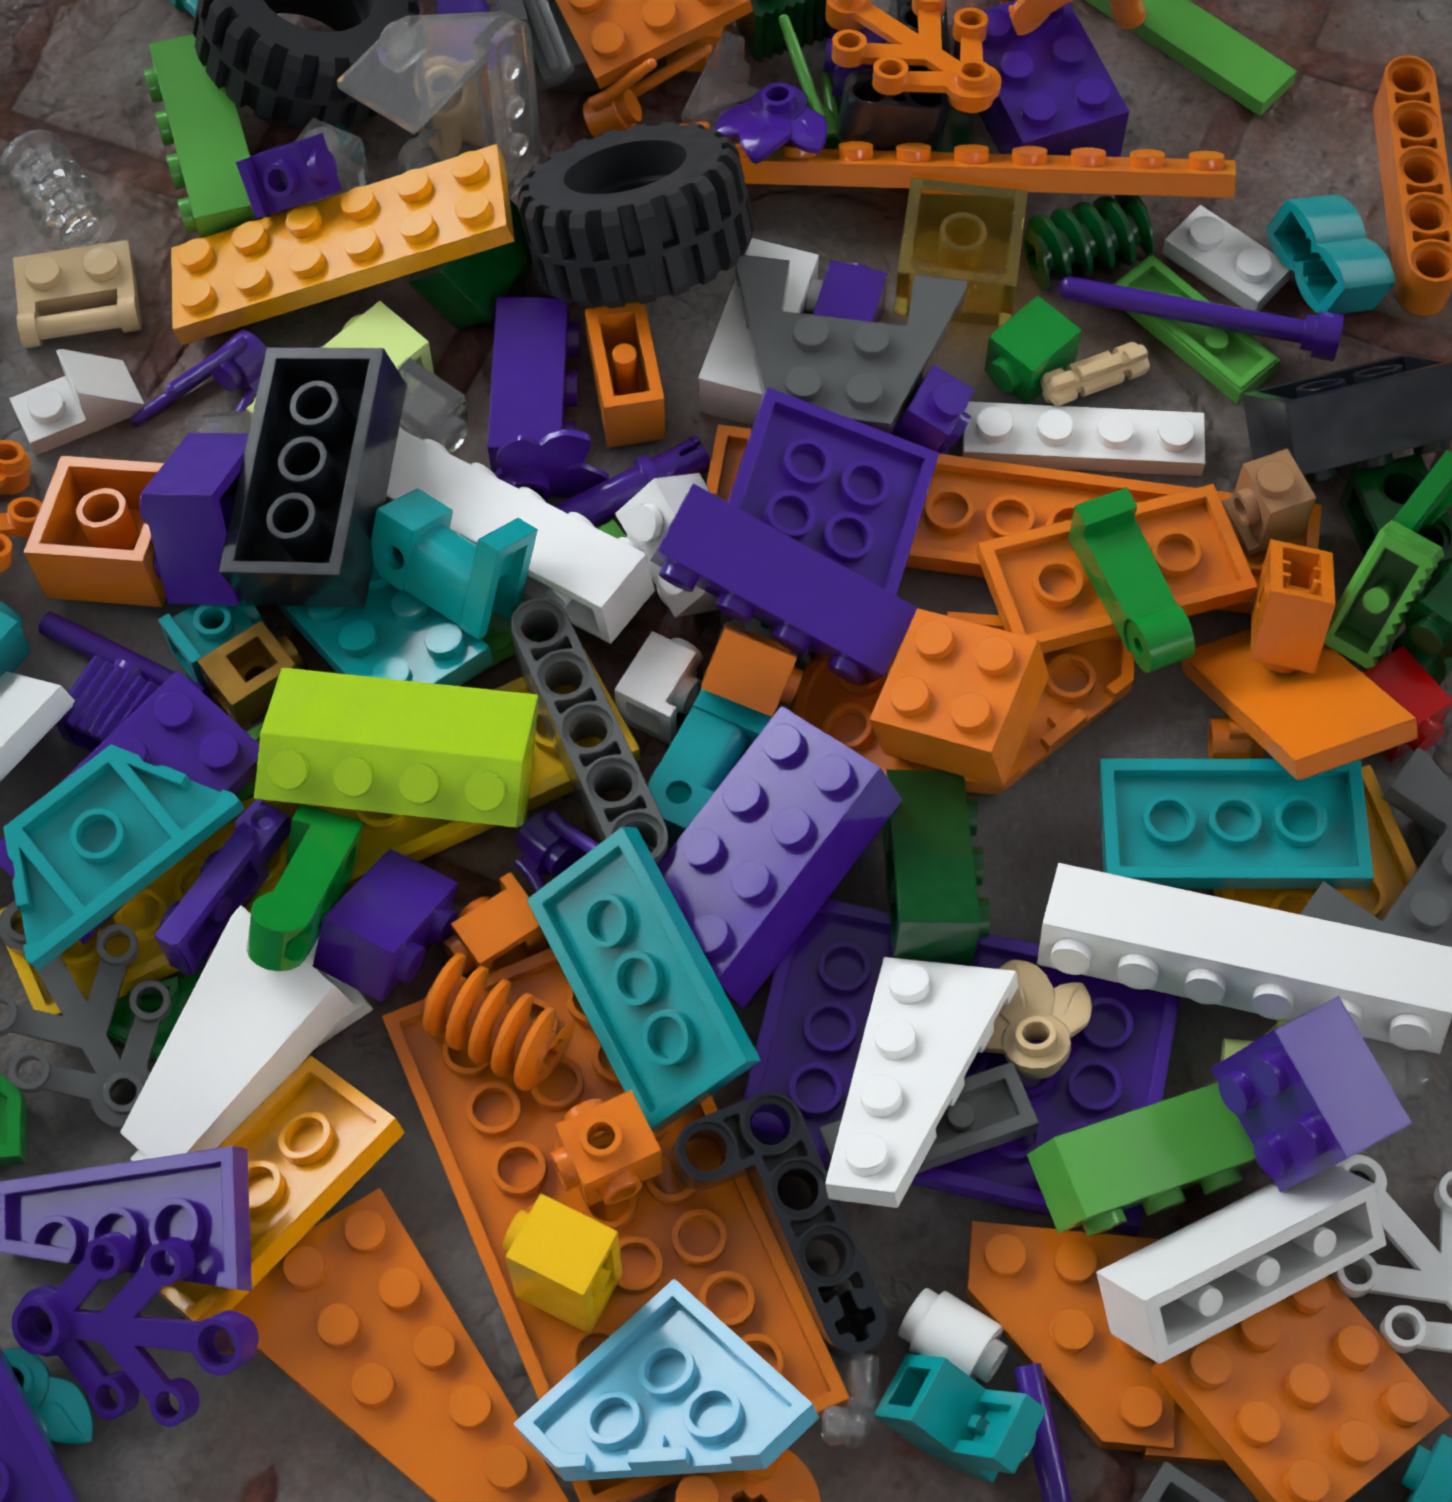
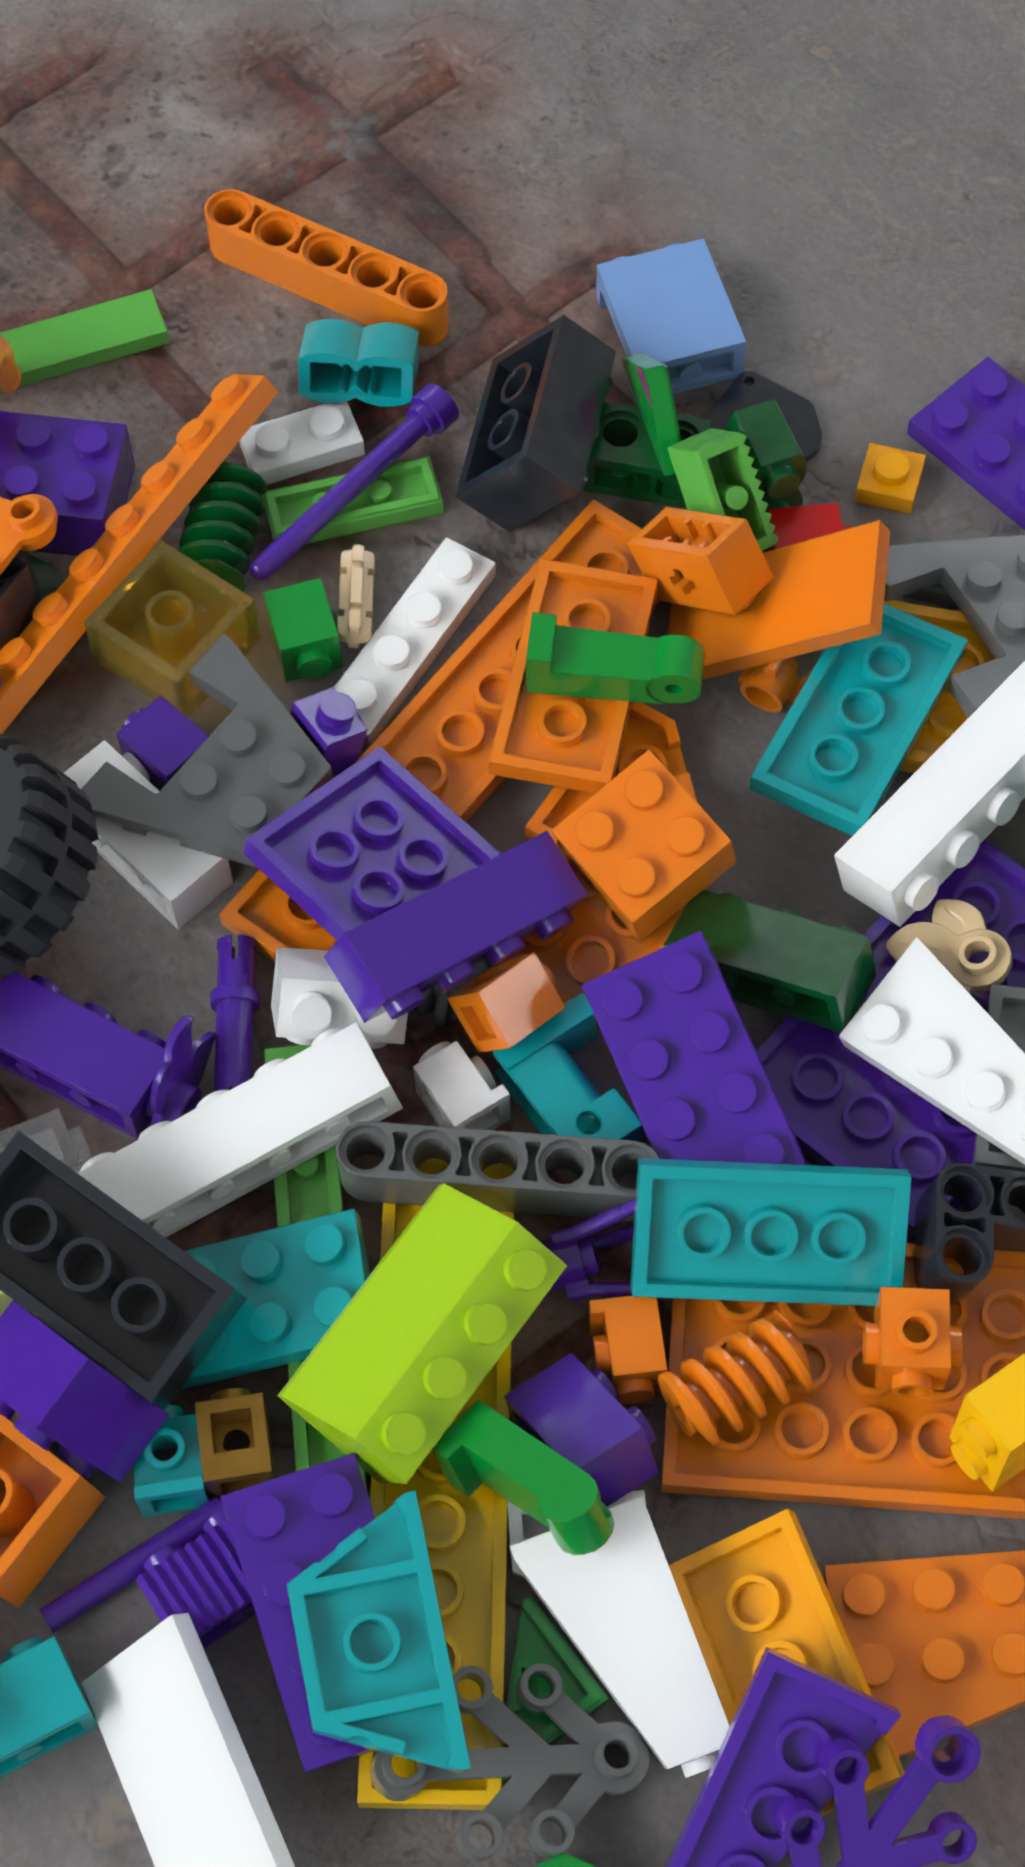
camera: 60 degrees left, 0 degrees up
dark purple hinge [154,799,292,976] -> none
teal piece [371,488,538,640] -> none
orange brick [585,302,666,448] -> none
medium nougat brick [1221,448,1316,556] -> none

